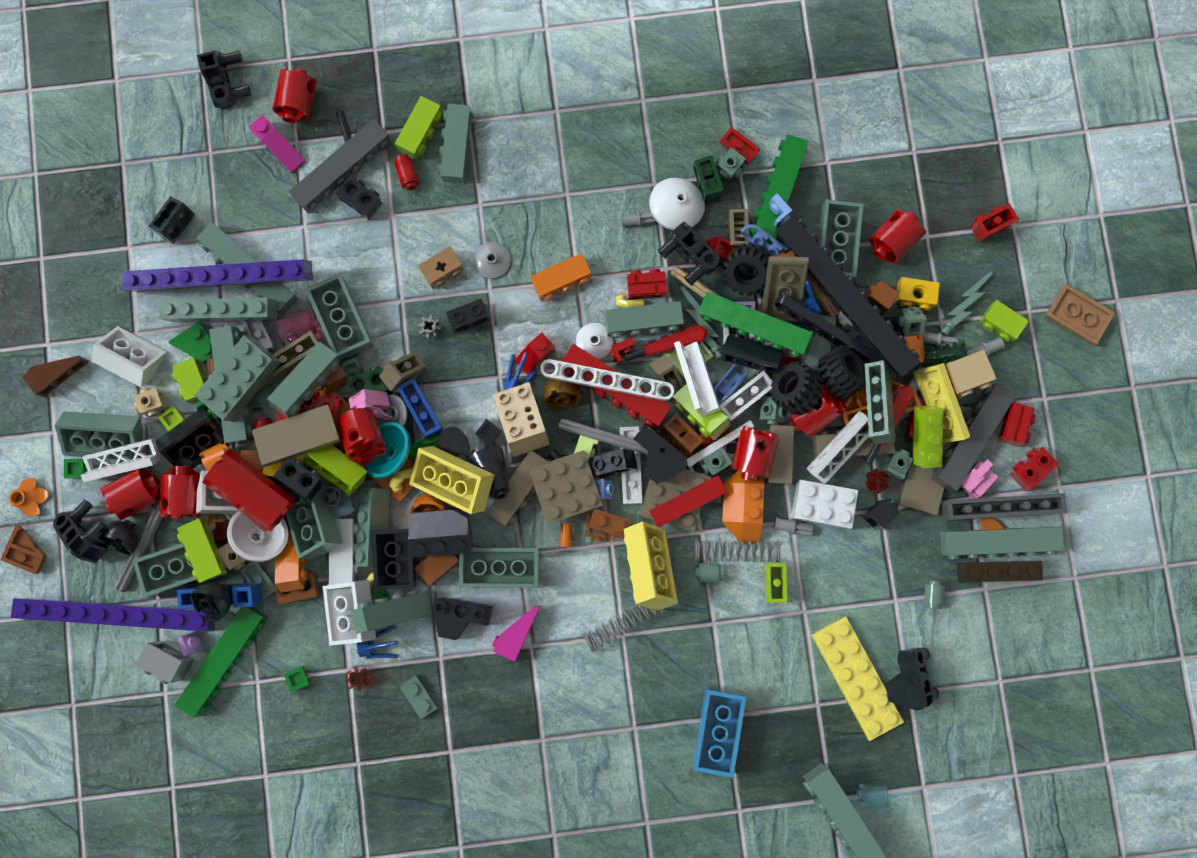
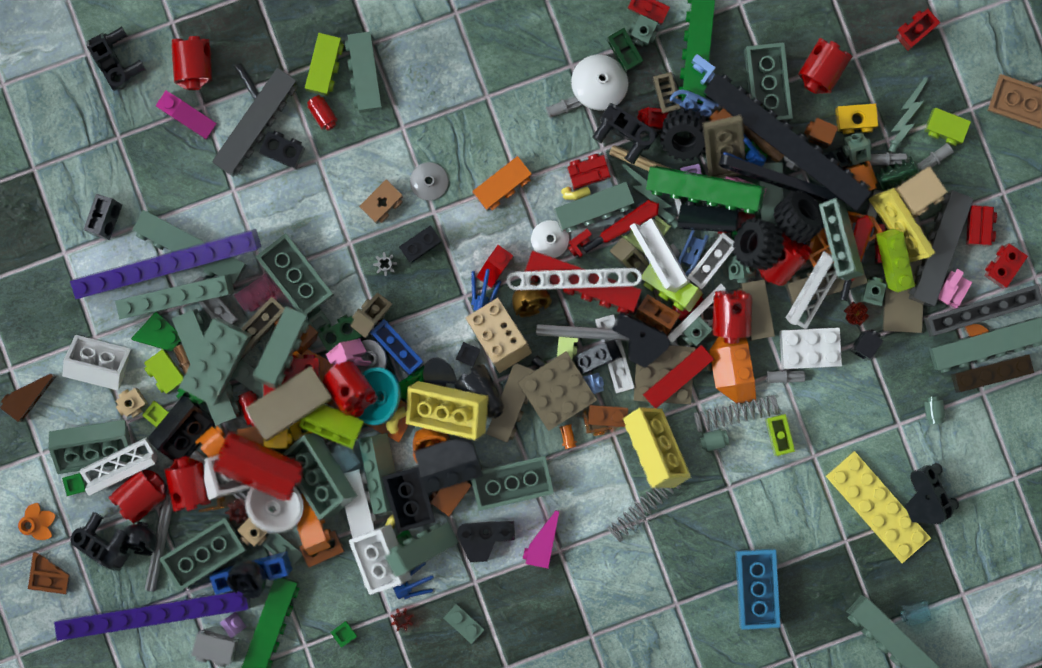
camera: 15 degrees left, 5 degrees up
lime brick [177,518,227,583] -> none
black brick [273,458,324,503] -> none
black wheel [321,487,345,508] -> none

